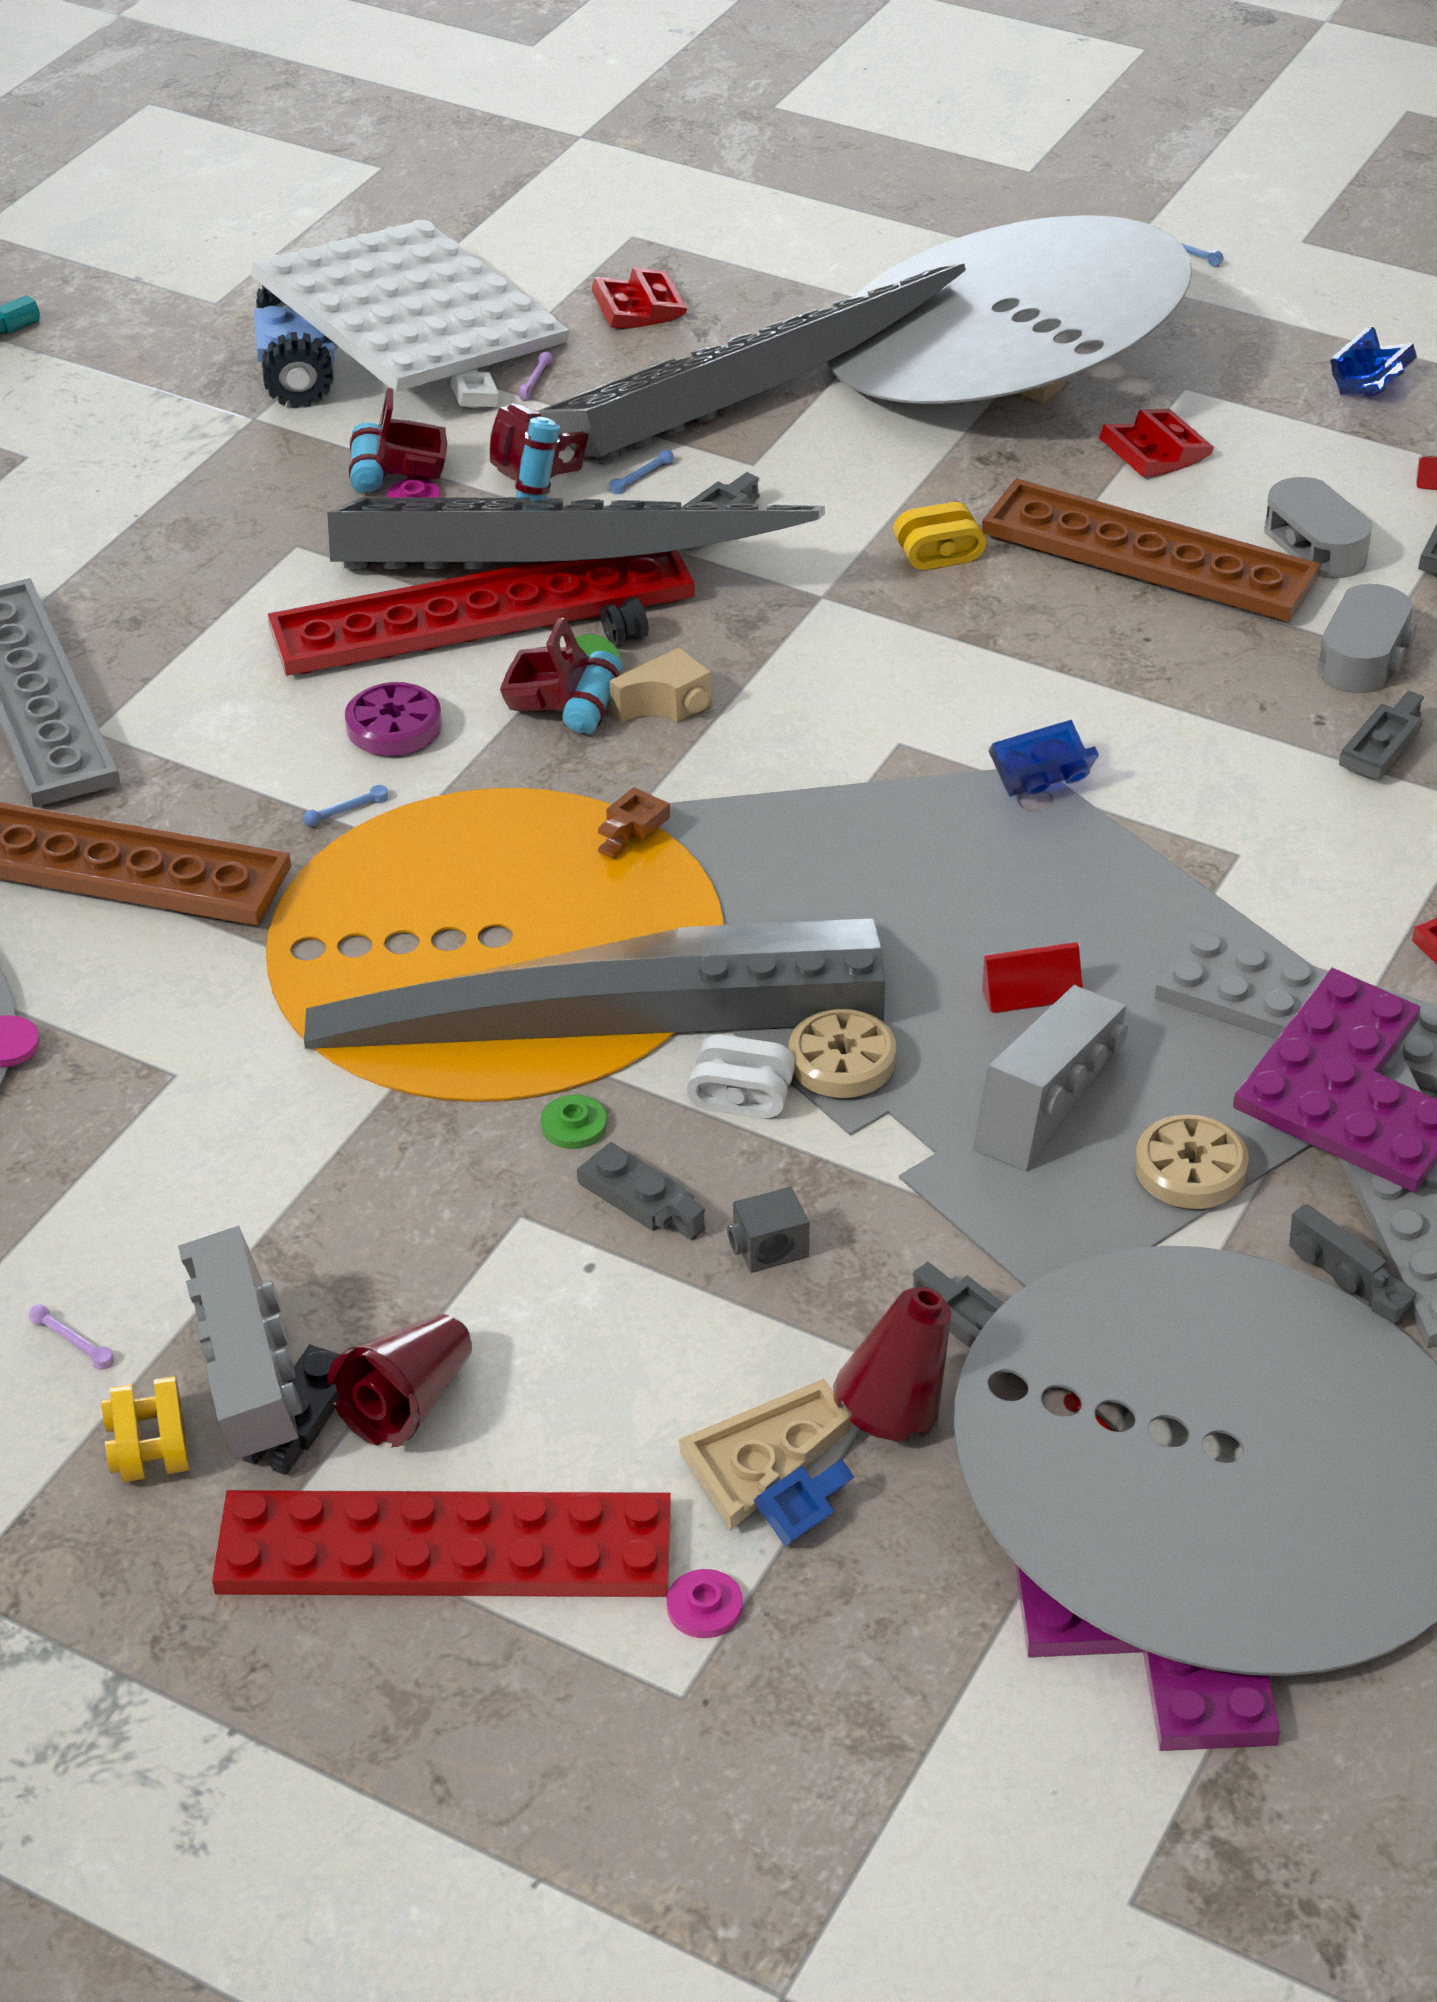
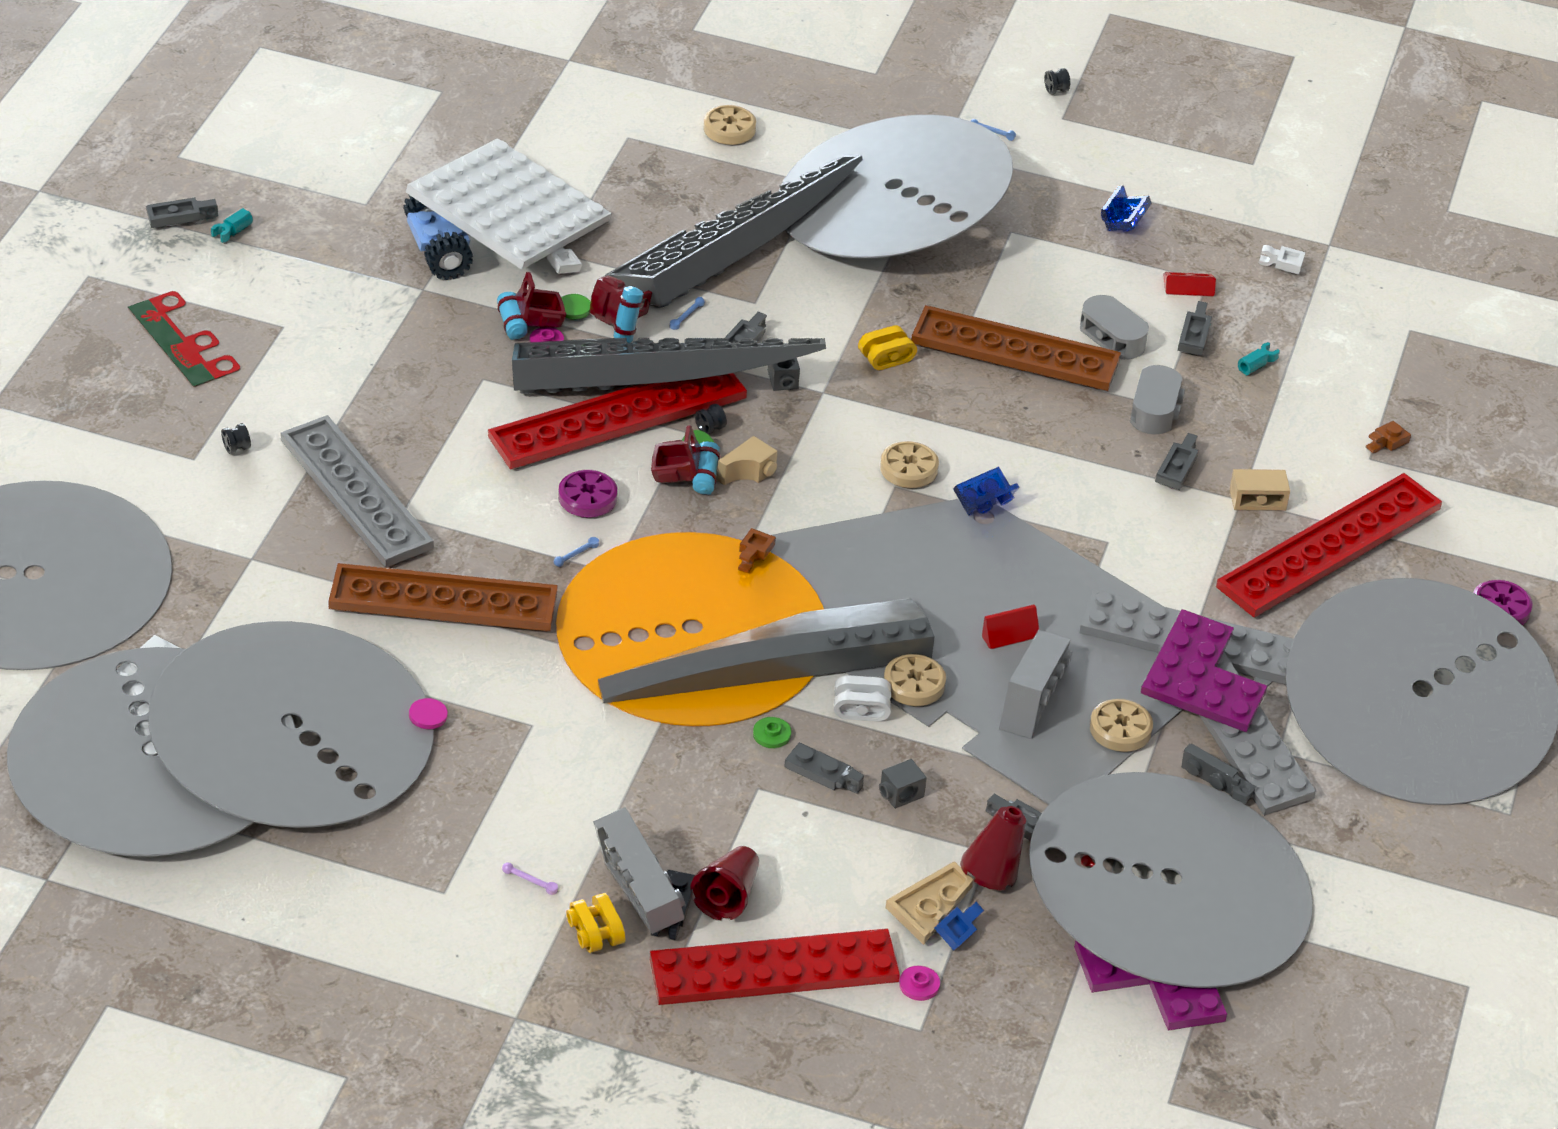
camera: 15 degrees left, 0 degrees up
lavender hinge [519,351,553,400] -> none
red slope [591,267,687,328] -> none
red slope [1099,409,1214,477] -> none
none -> bright green piece [561,294,590,319]
none -> tan wheel [703,105,756,145]
none -> dark grey brick [767,358,800,391]
none -> tan wheel [880,441,939,488]
none -> black wheel [1044,68,1071,94]

